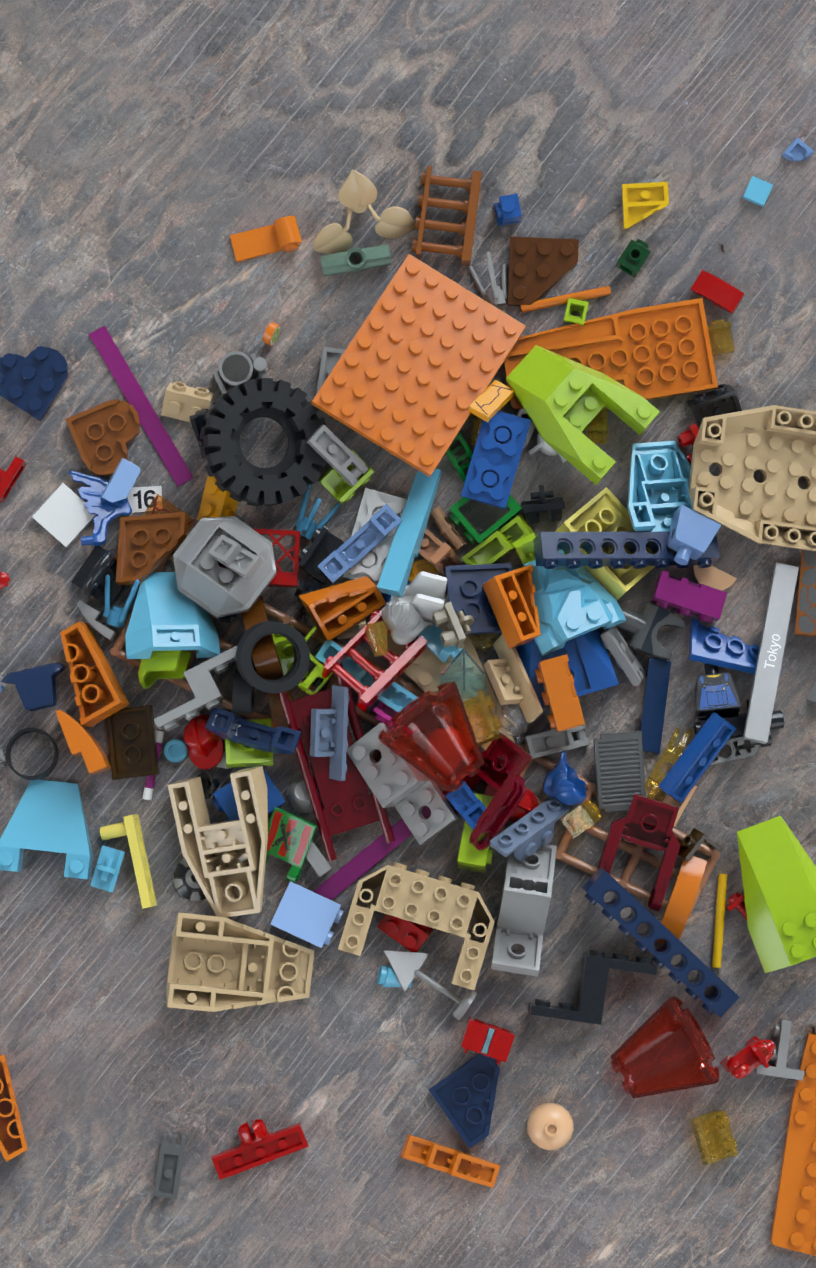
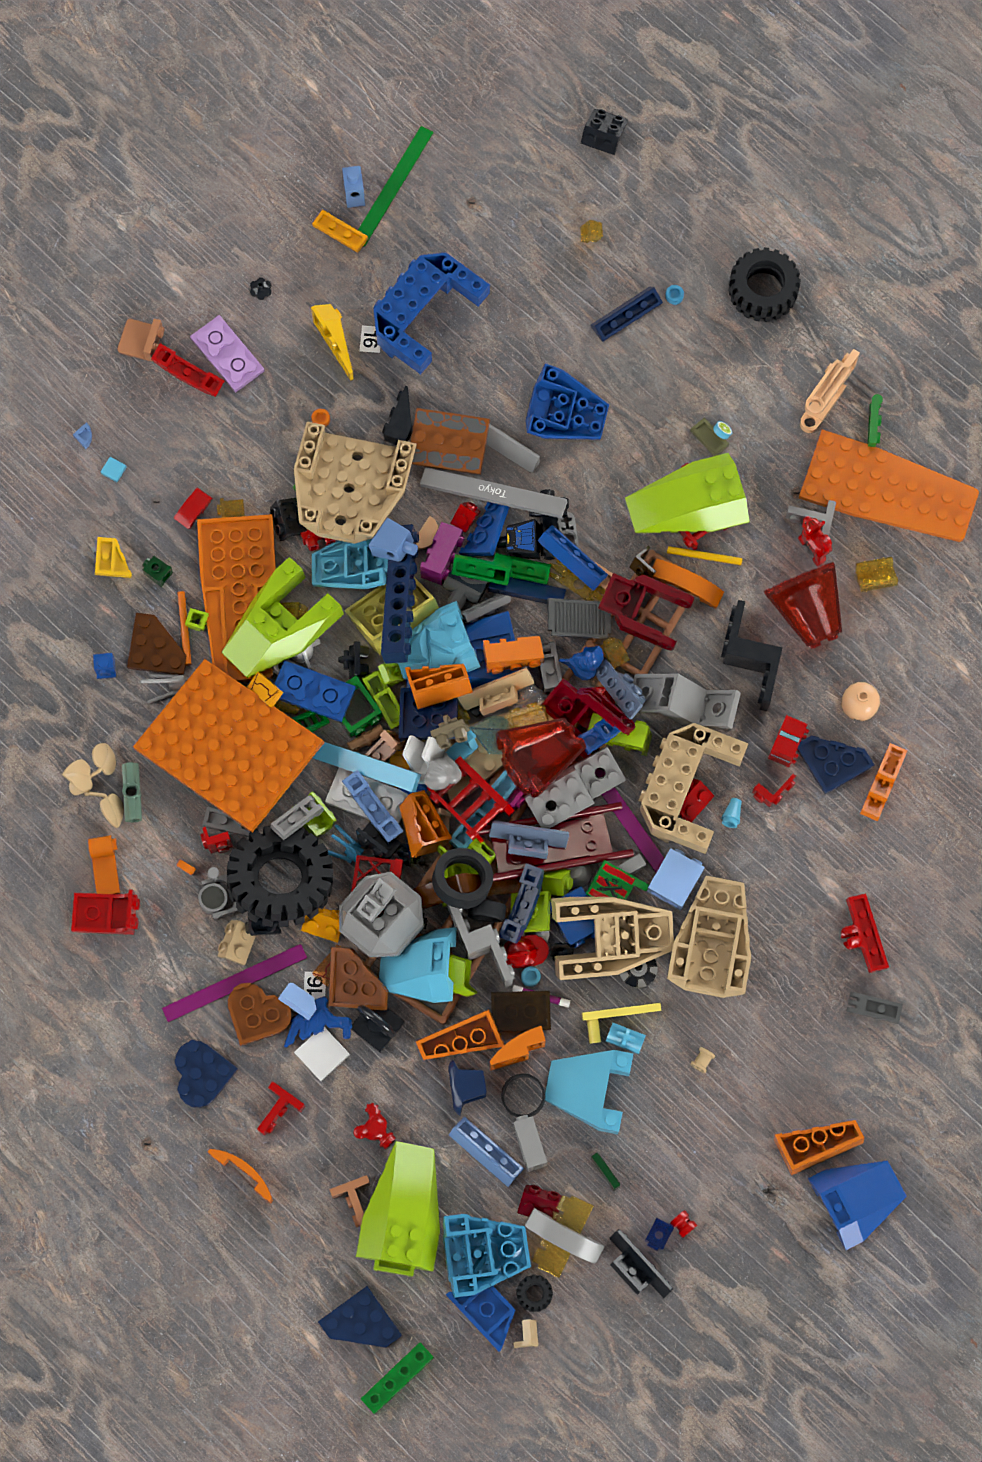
camera: 85 degrees left, 10 degrees down
light grey slope [77,600,117,641] -> none
dark azure plant [103,575,140,628] -> none
clear yellow cone [365,621,388,657] -> none
light grey piece [384,950,477,1020] -> none
dark orange fence [412,165,482,266] -> none
dark blue brick [582,867,739,1018] -> none
none -> red bracket [71,889,140,935]
none -> red bracket [200,827,233,854]
none -> red bracket [450,502,481,533]
none -> green bracket [452,553,551,585]
none -> lime brick [542,869,573,896]
none -> tan bush [691,1047,715,1073]
none -> red bracket [752,773,796,808]

